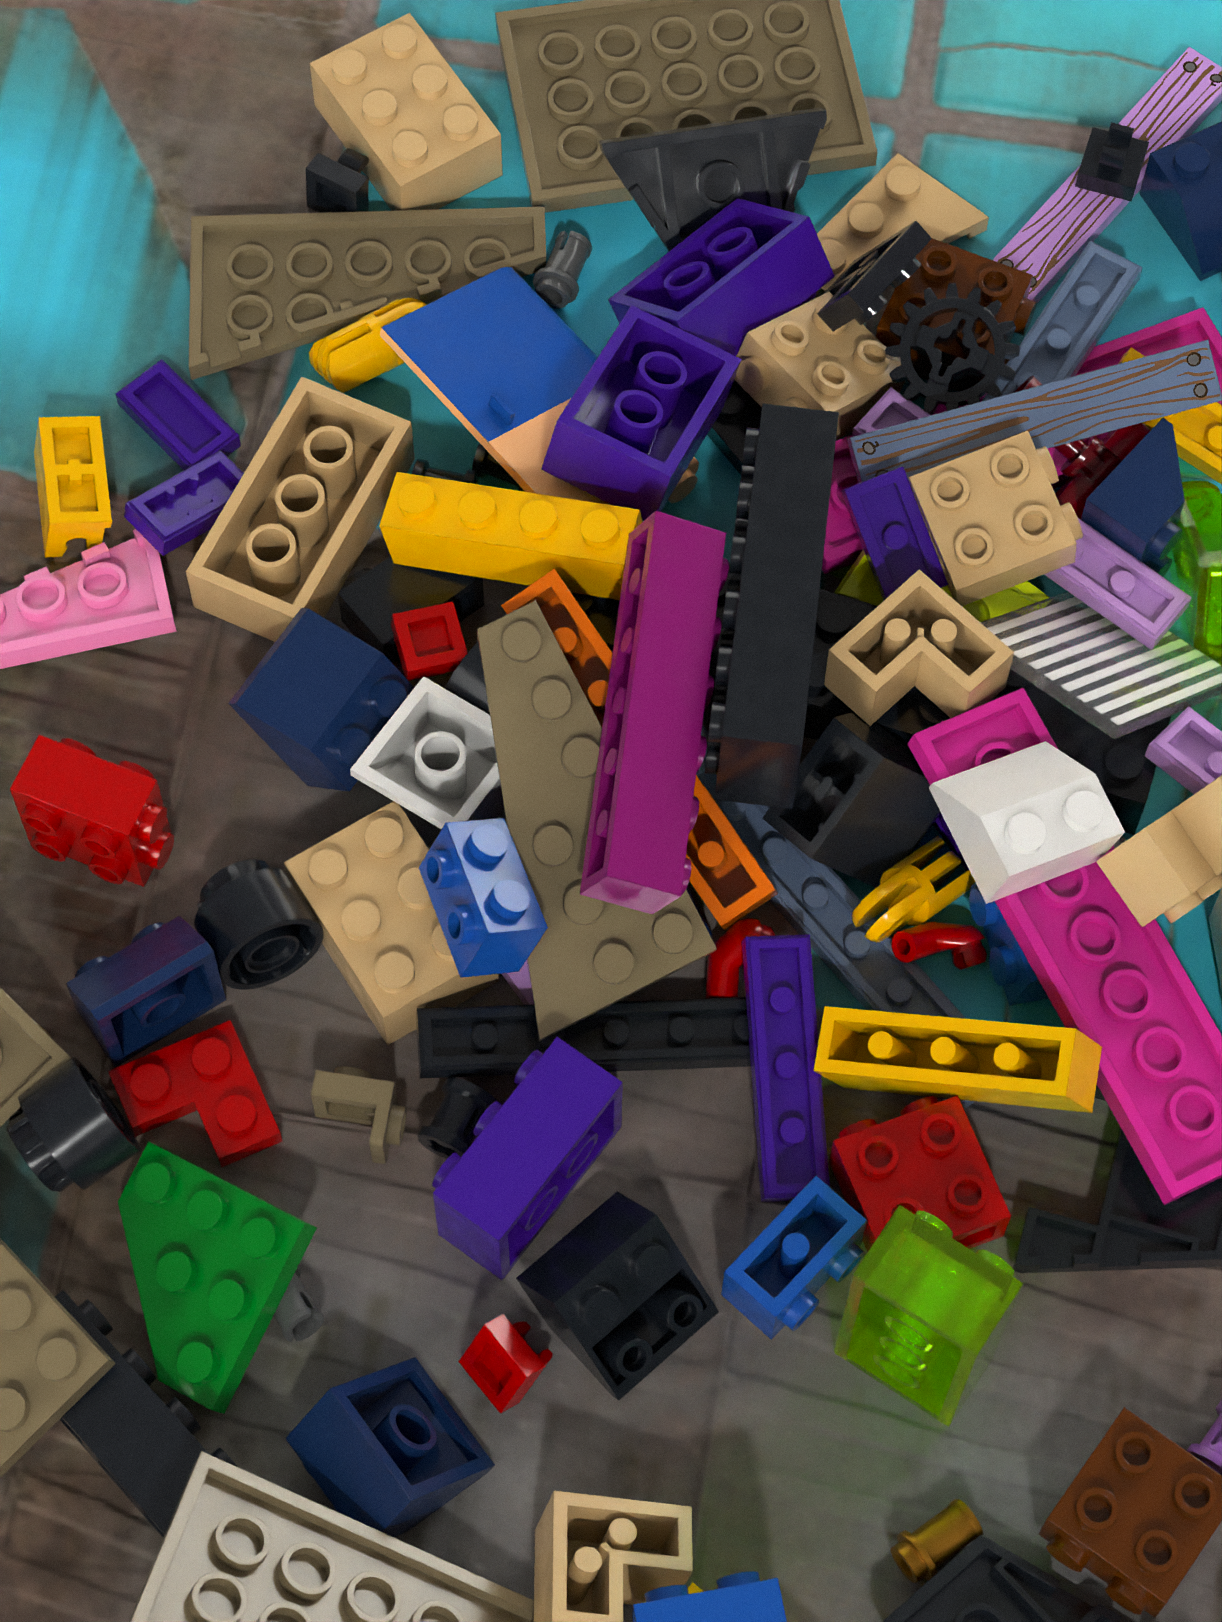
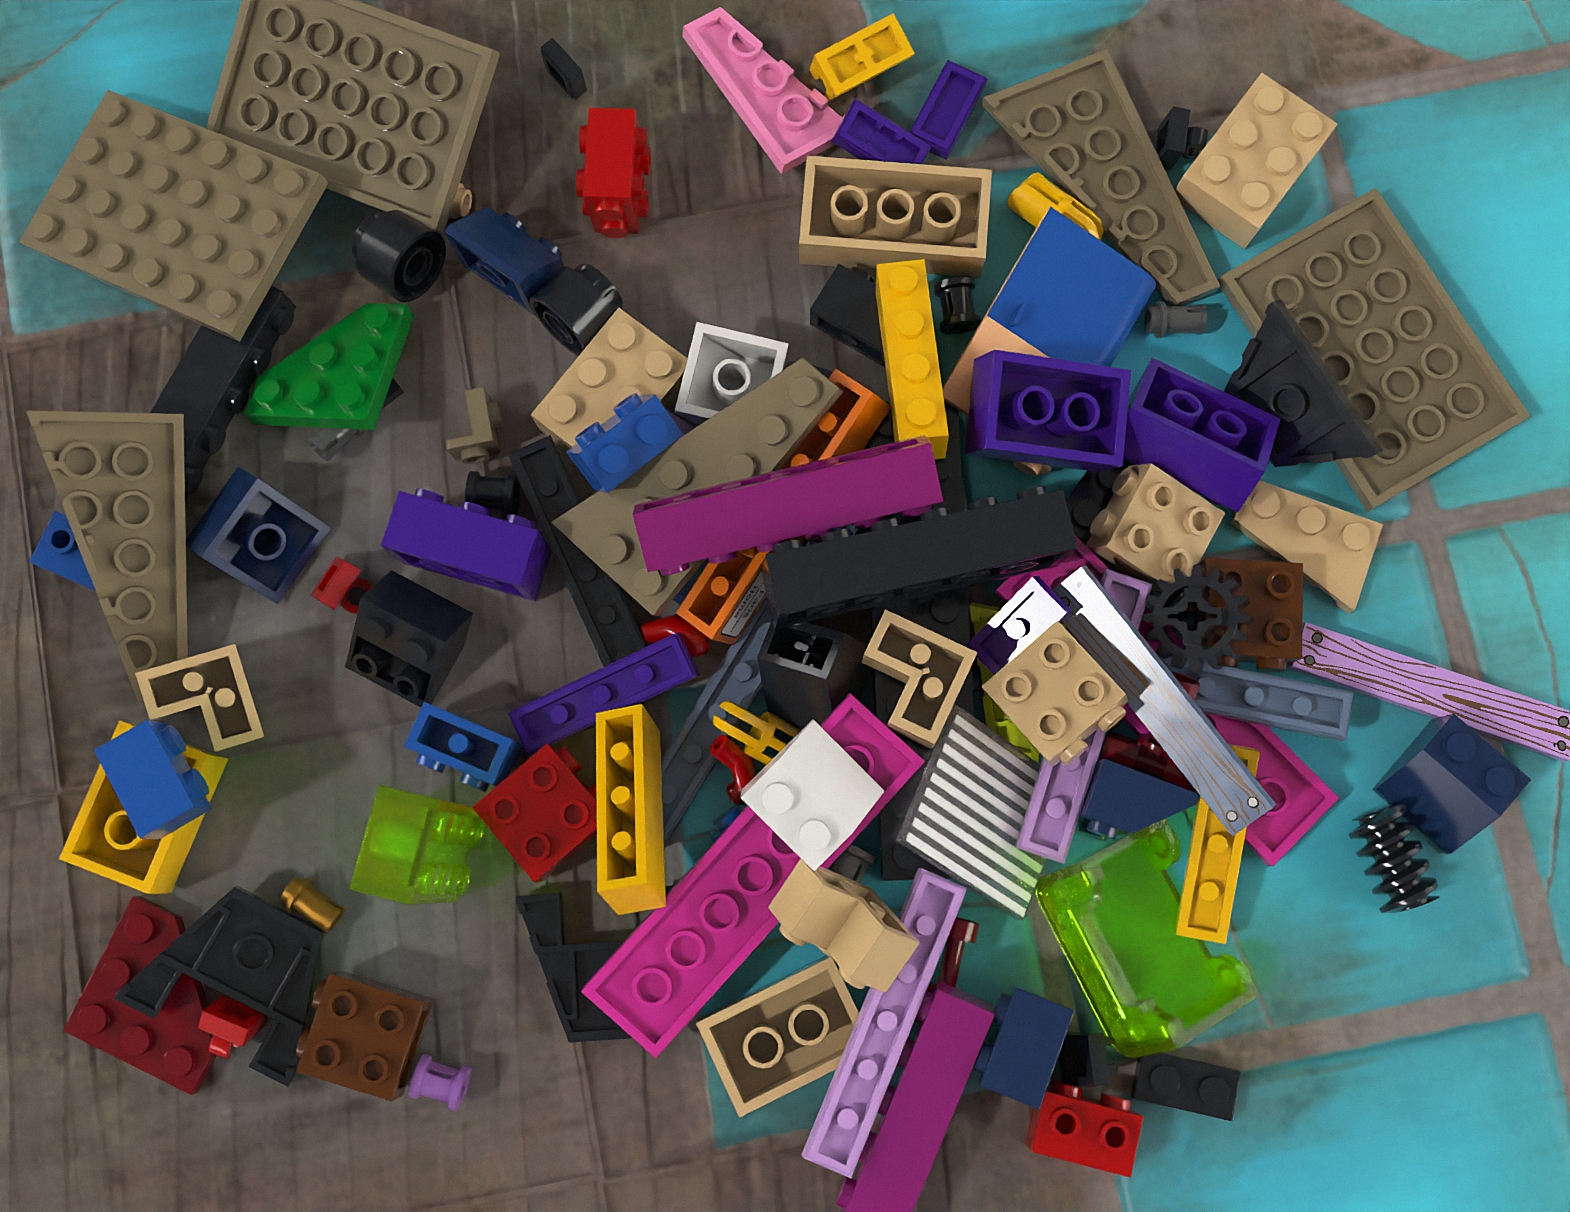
camera: 75 degrees right, 15 degrees up
red plate [108,1020,283,1168] -> none
dark blue slope [228,608,415,792] -> none
red tile [390,602,468,681] -> none
black plate [817,221,932,332] -> none
black tile [1075,122,1149,202] -> none

